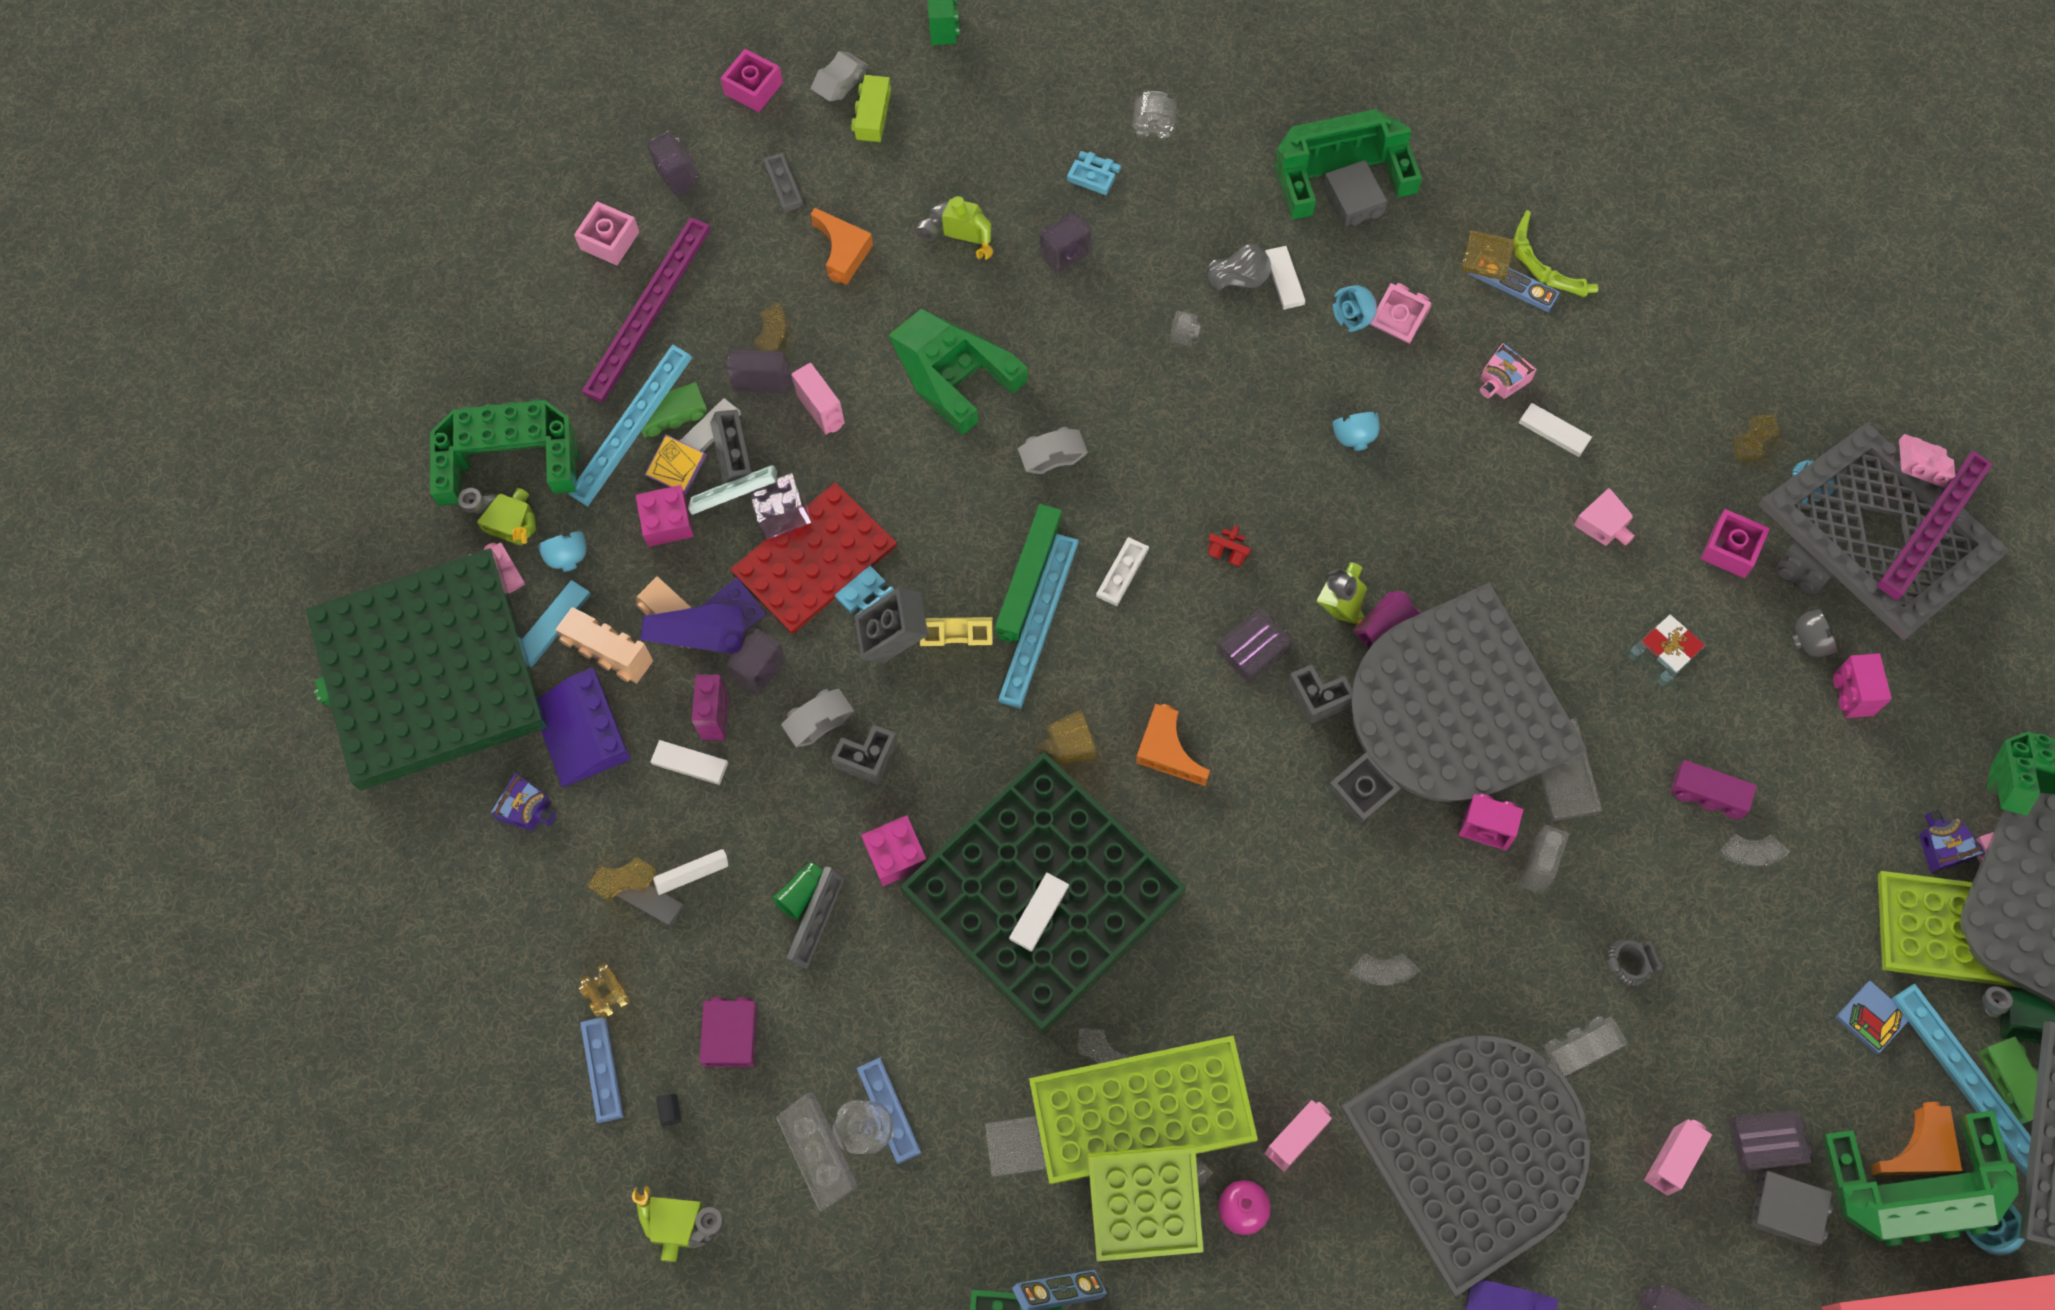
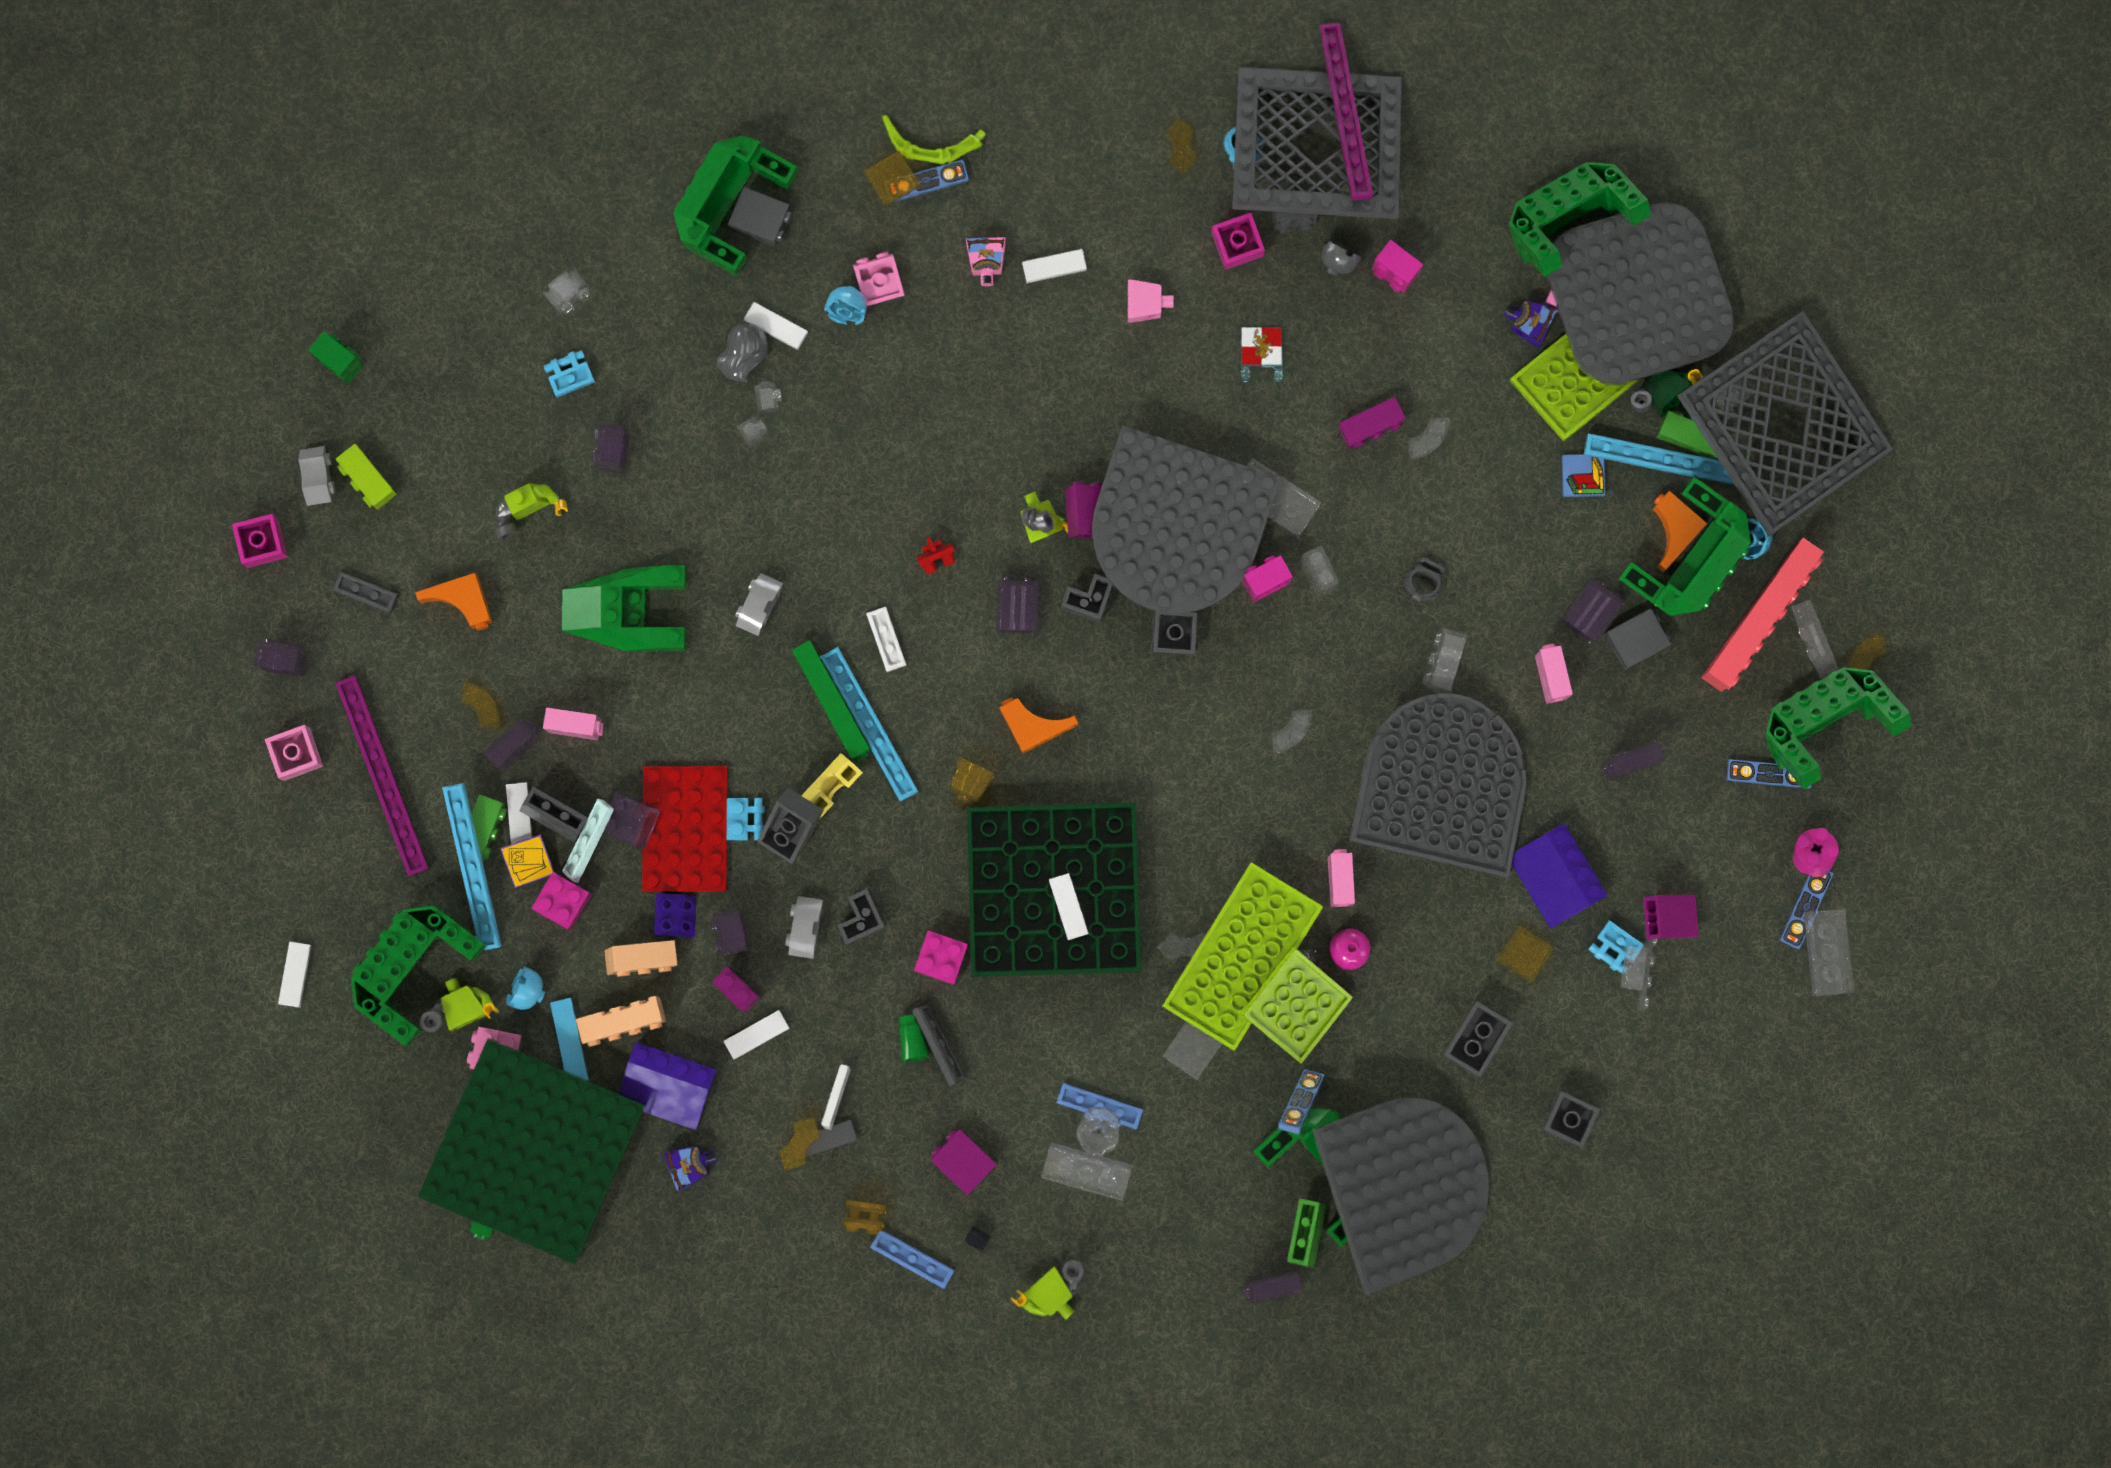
camera: 50 degrees left, 15 degrees up
dark purple wedge [640,604,744,655] -> none
medium azure cylinder [1332,412,1380,451] -> none
bright pink plate [1899,434,1955,488] -> none
none -> white tile [278,942,312,1007]
none -> clear brick [754,381,782,414]

